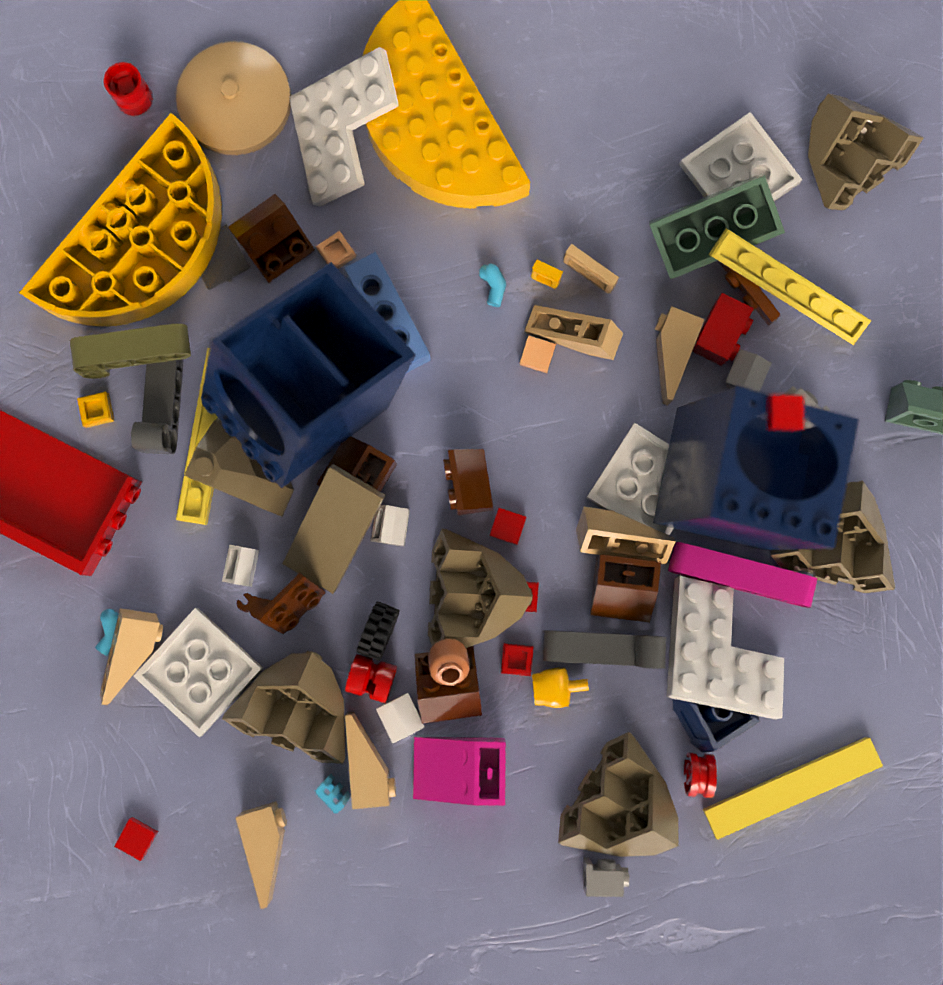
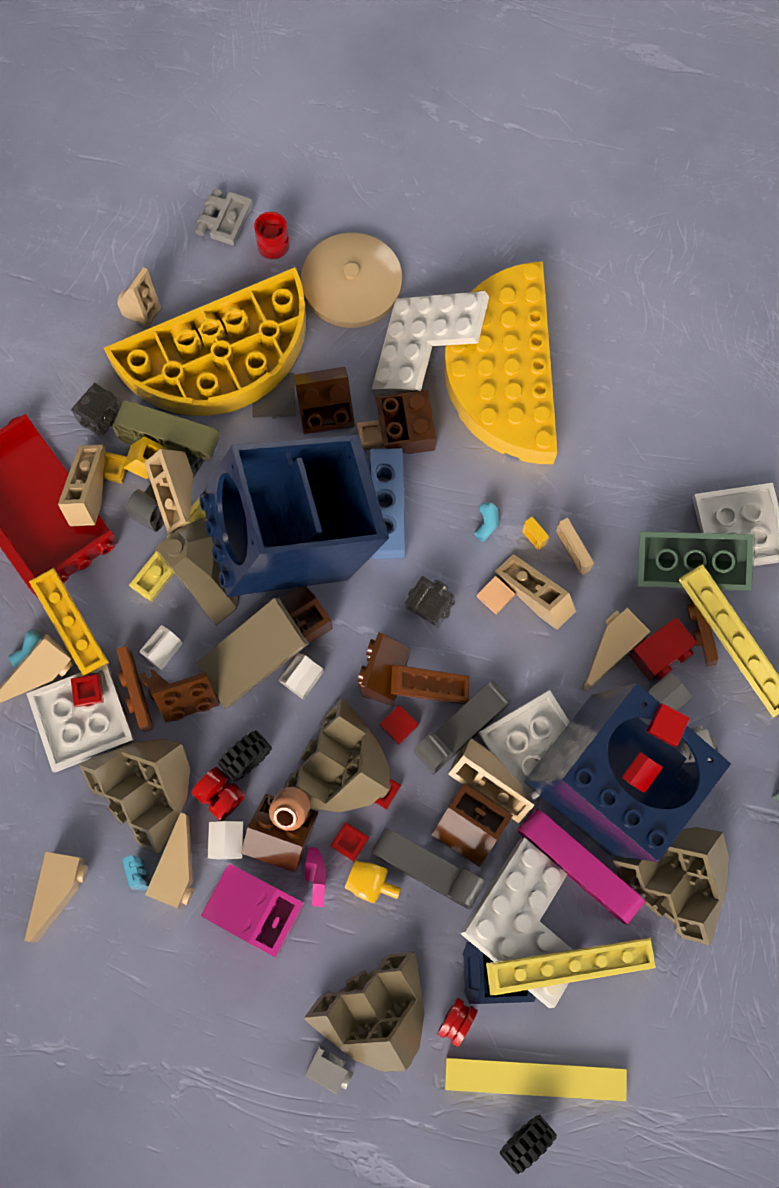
camera: 25 degrees right, 10 degrees down
none -> yellow tile [29,568,109,676]
none -> tan slope [58,444,105,526]
none -> clear smoke head [71,382,121,438]
none -> red tile [71,673,104,708]
none -> dark orange plate [116,646,154,732]
none -> tan slope [117,267,161,328]
none -> yellow brick [123,436,168,479]
none -> tan slope [144,449,193,535]
none -> light grey plate [195,189,253,246]
none -> dark pink slope [304,847,326,907]
none -> reddish brown slope [376,390,436,454]
none -> dark orange plate [391,665,469,705]
none -> clear smoke head [405,576,456,628]
none -> dark grey beam [414,680,512,774]
none -> light yellow tile [486,938,656,995]
none -> black tyre [499,1114,557,1174]
none -> red tile [622,752,663,793]

